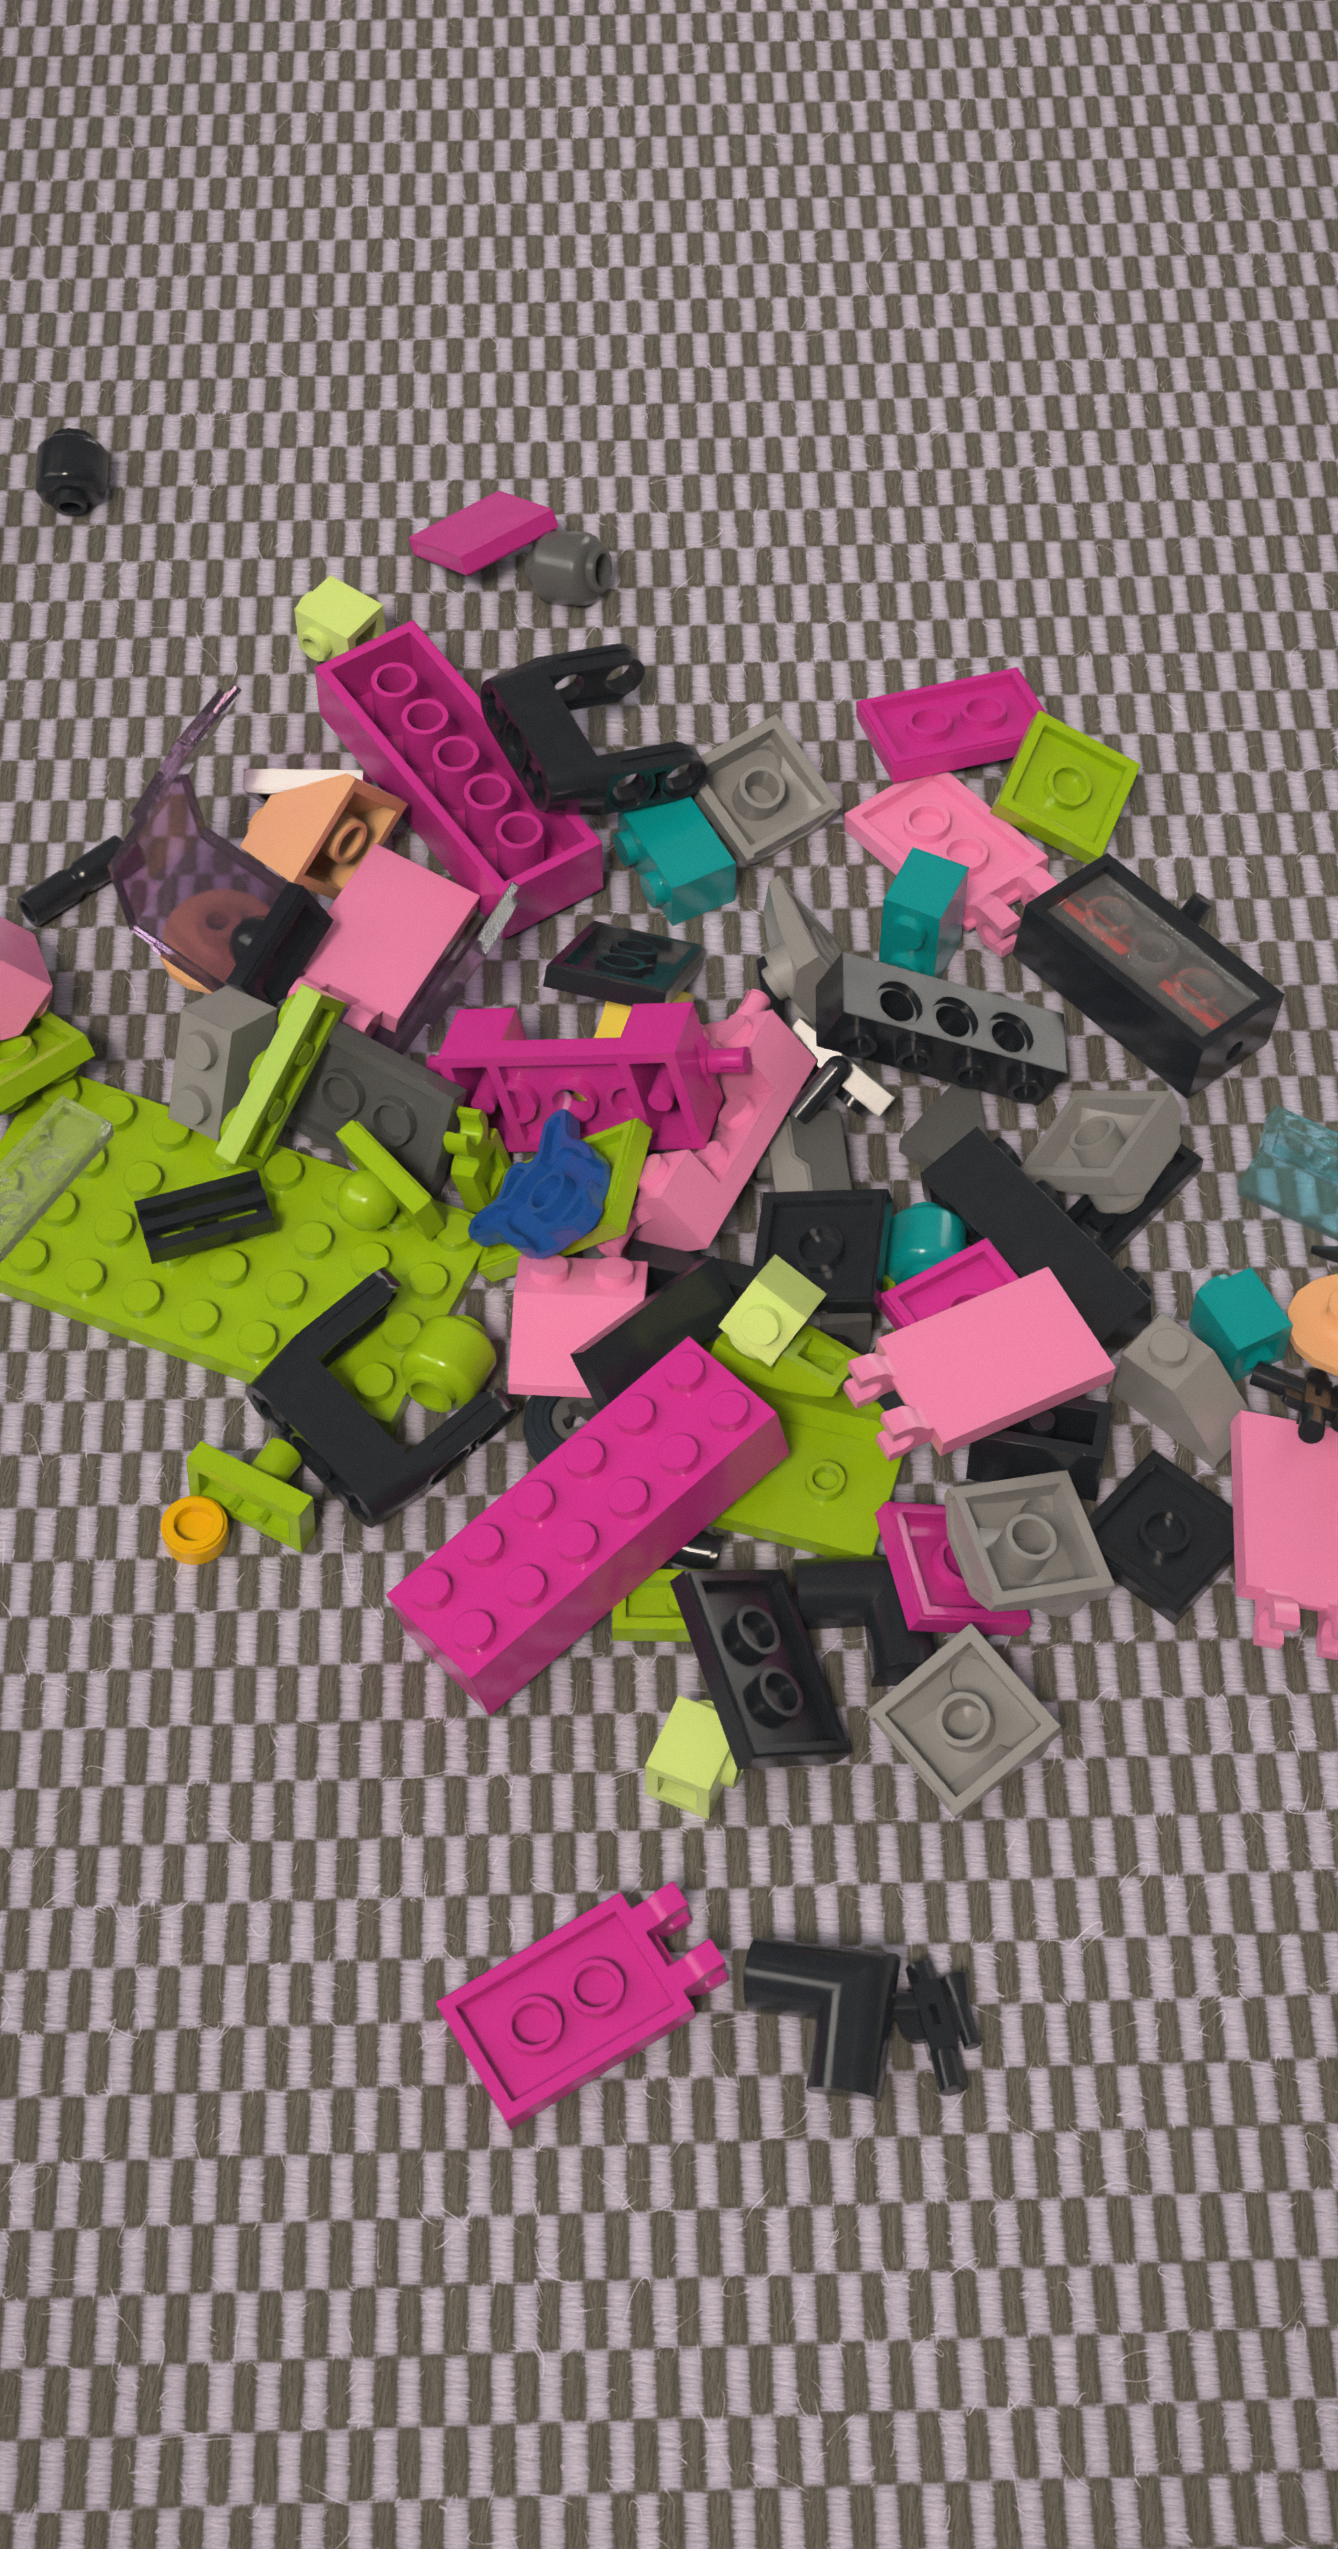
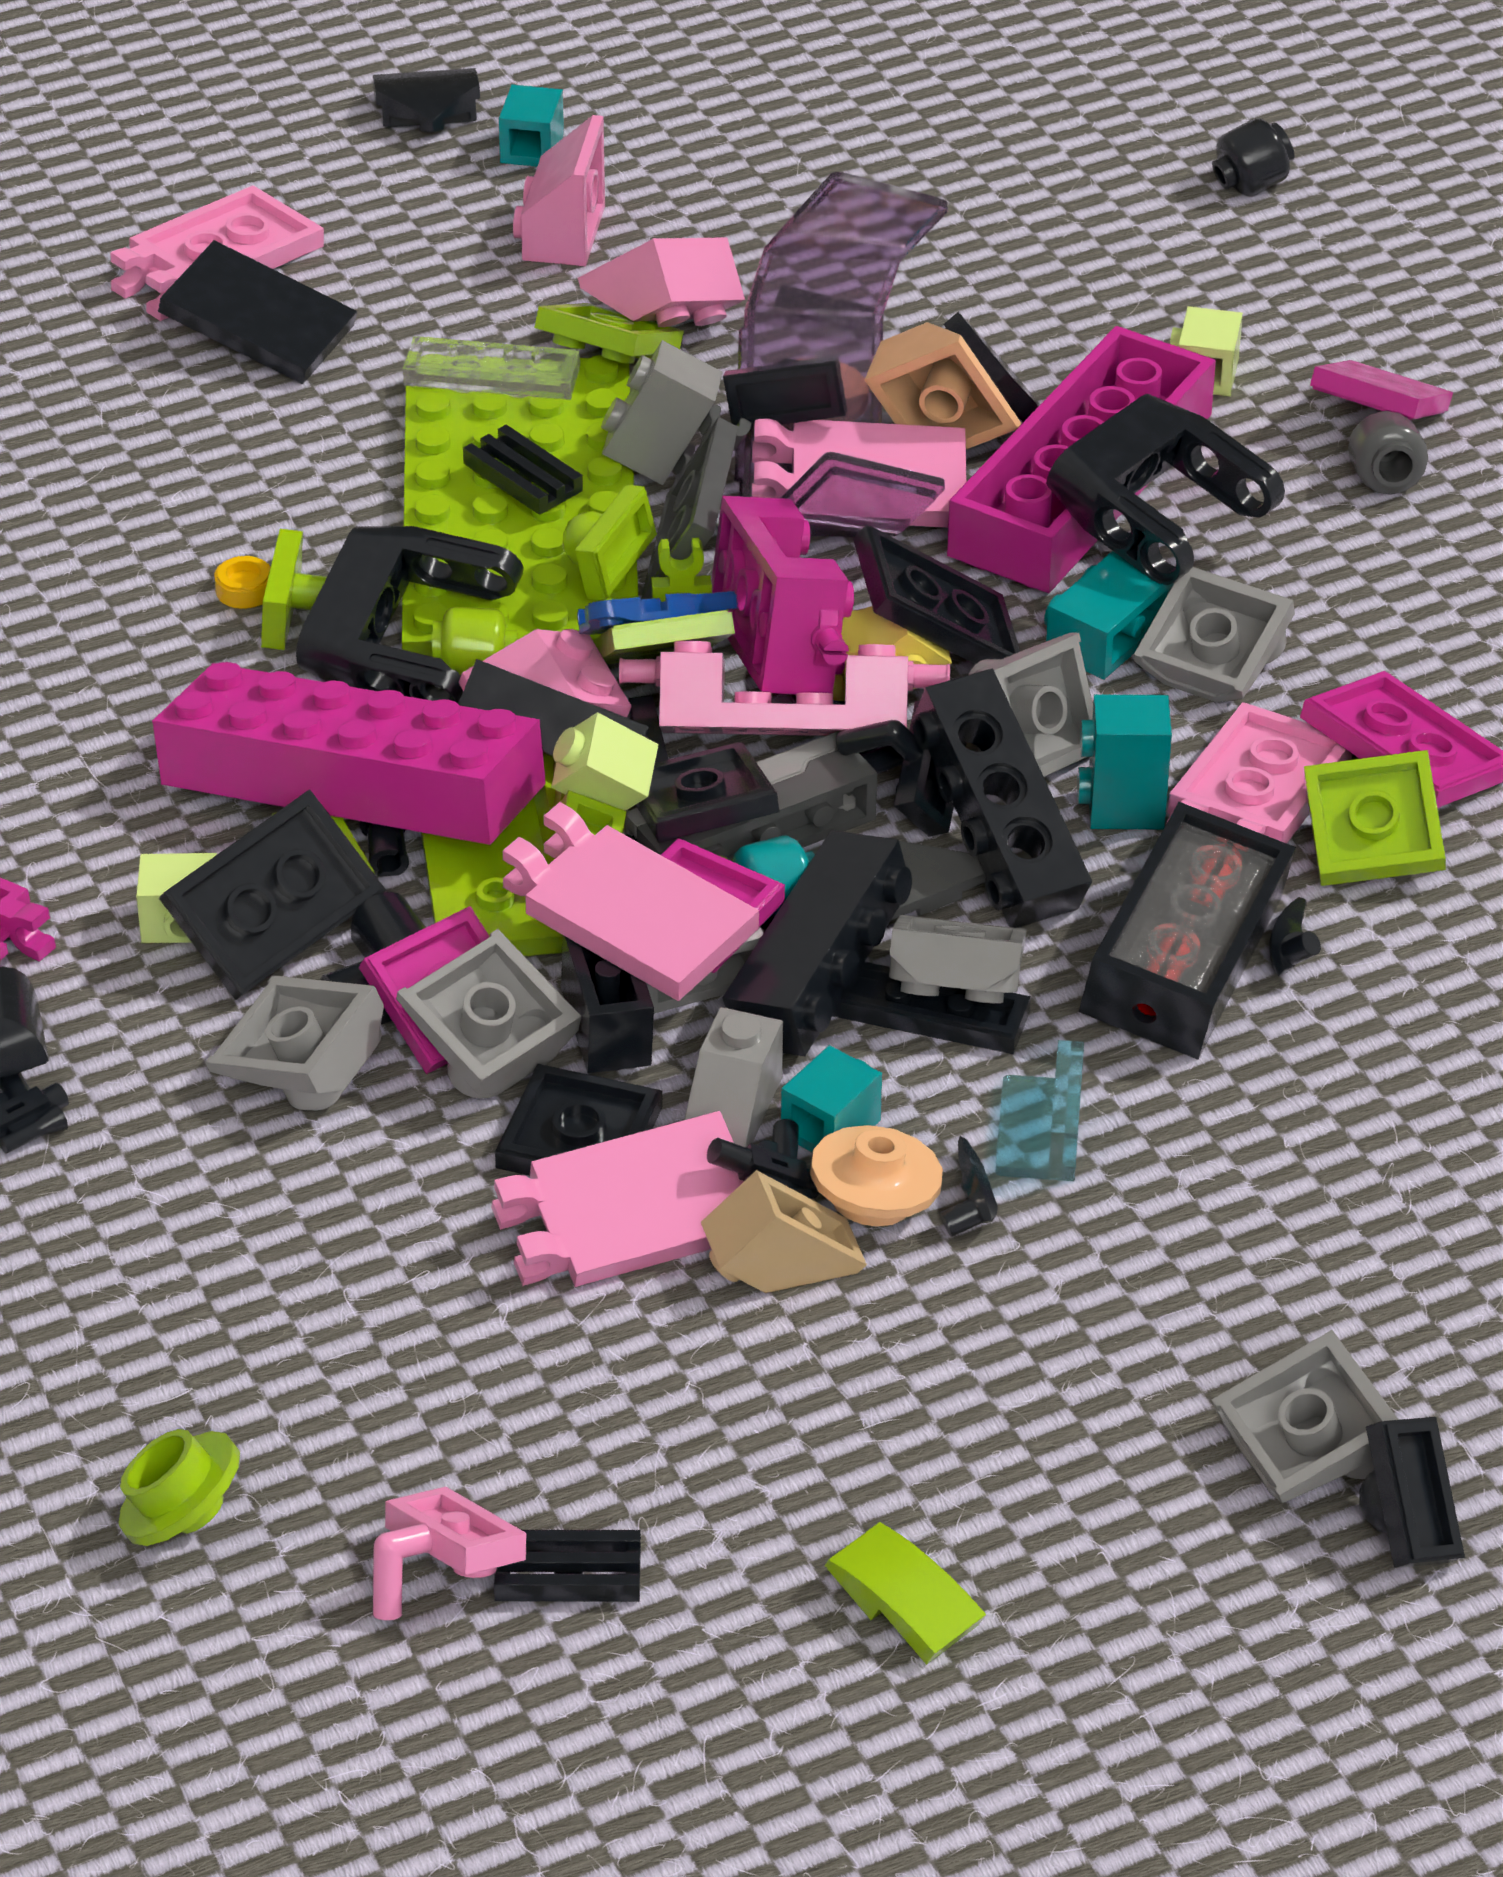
camera: 65 degrees right, 15 degrees down
lime plate [214,983,347,1170] -> none

